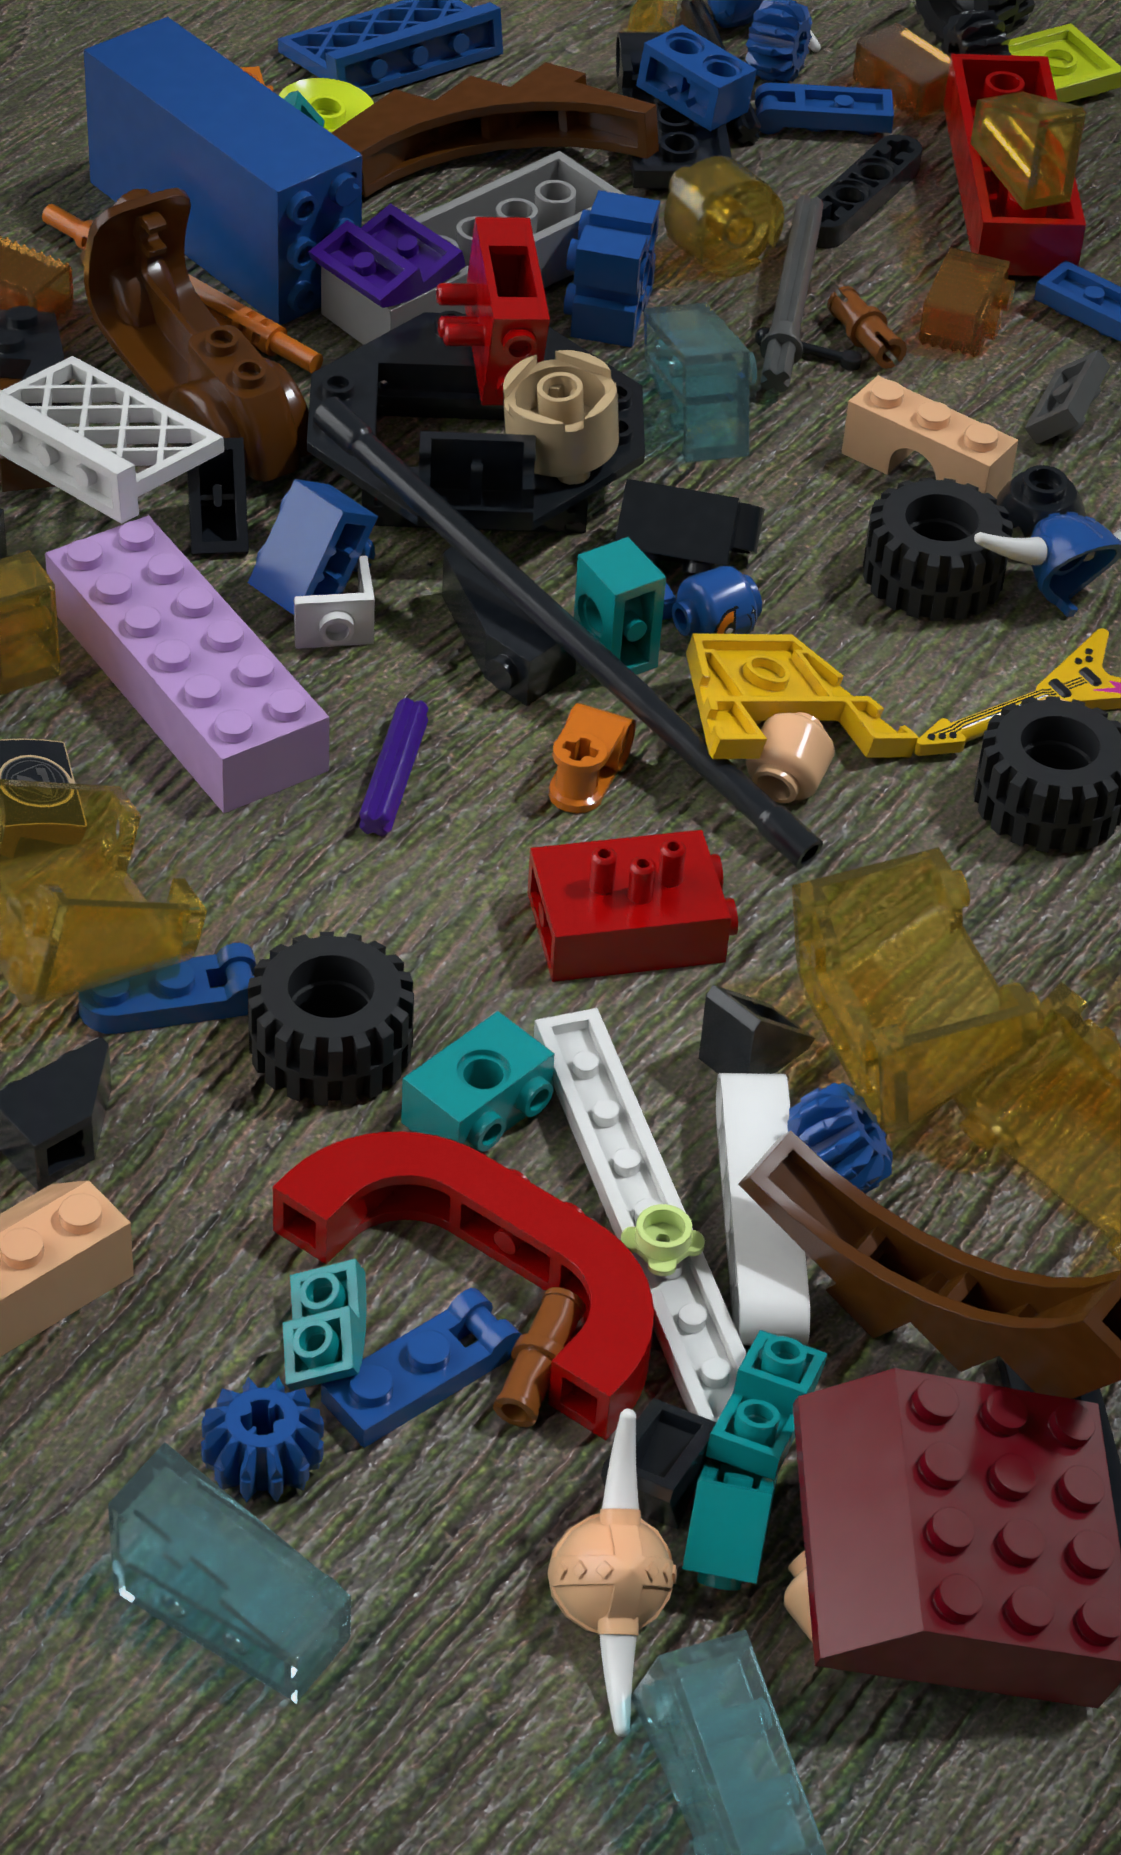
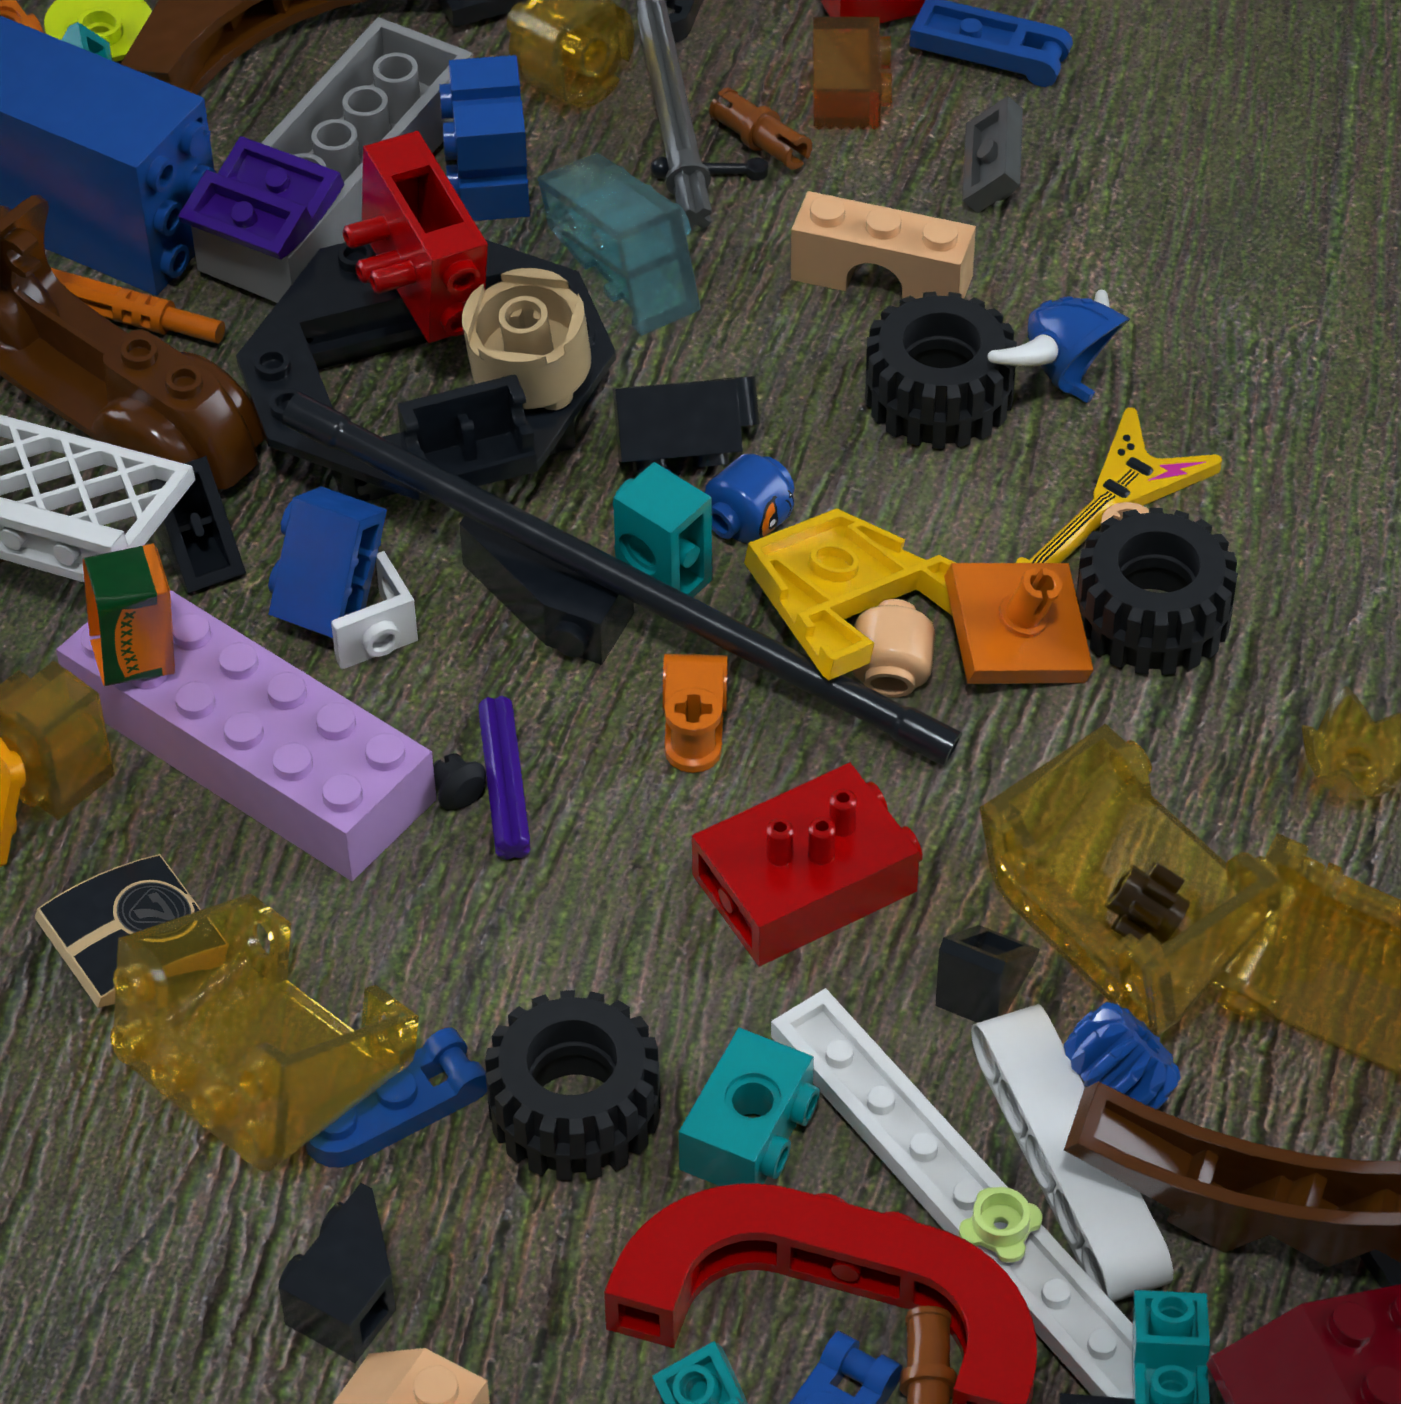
camera: 15 degrees left, 5 degrees up
black piece [996,465,1086,538] -> none
none -> piece [83,543,175,686]
none -> black piece [433,753,486,810]
none -> orange tile [944,563,1094,684]
none -> dark brown gear [1105,862,1190,947]

